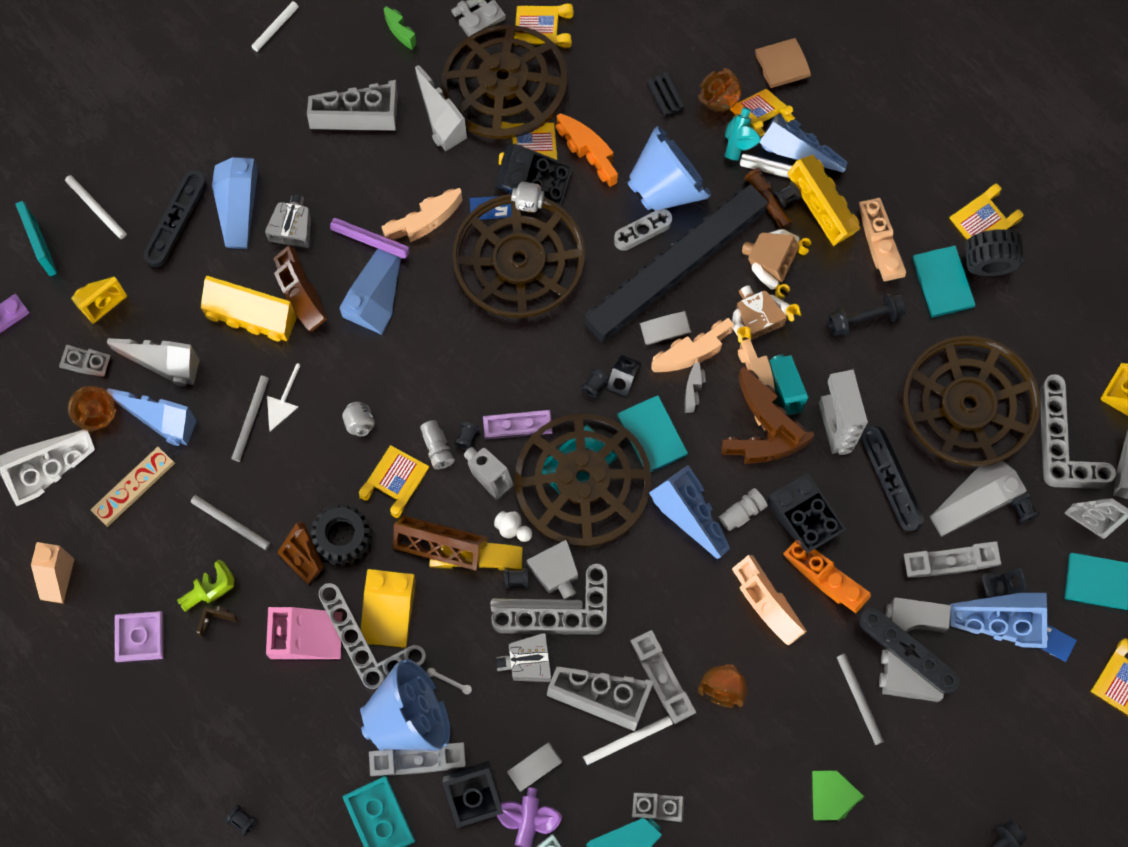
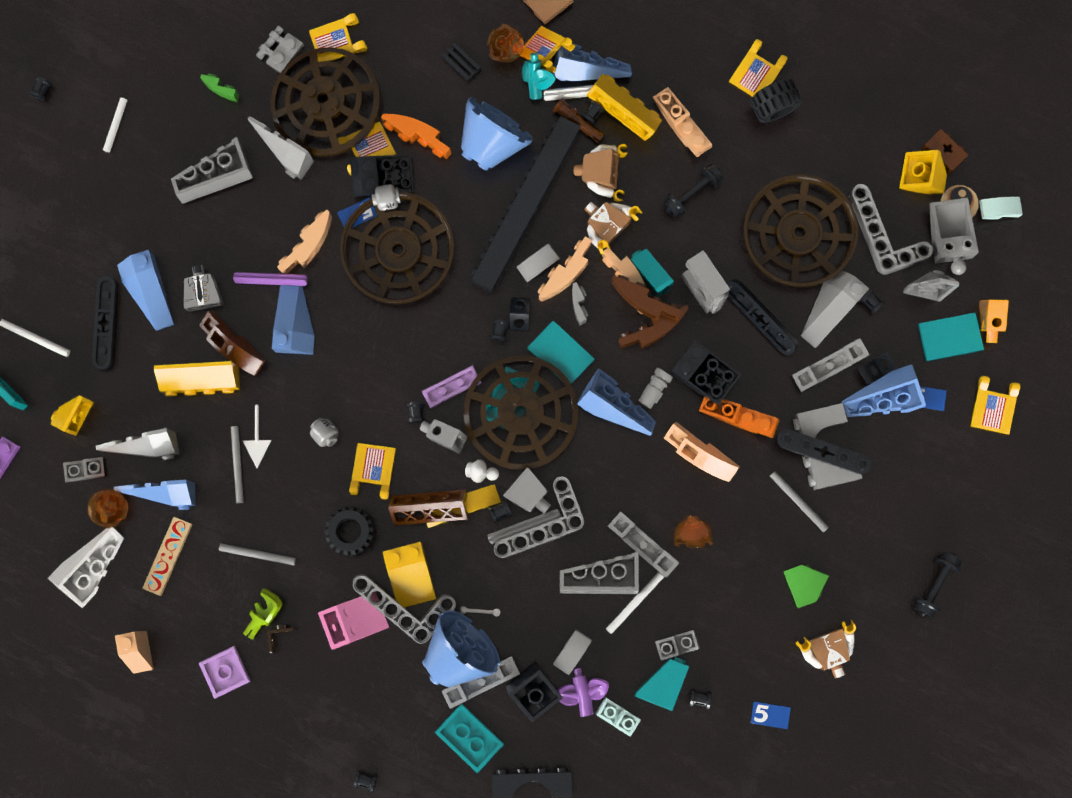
camera: 15 degrees left, 10 degrees up
reddish brown wing [277,521,324,585] -> none
light grey axle [420,420,455,470] -> none
light grey torso [496,633,551,682] -> none
light grey beam [614,209,672,251] -> none
teal tile [912,246,975,318] -> none

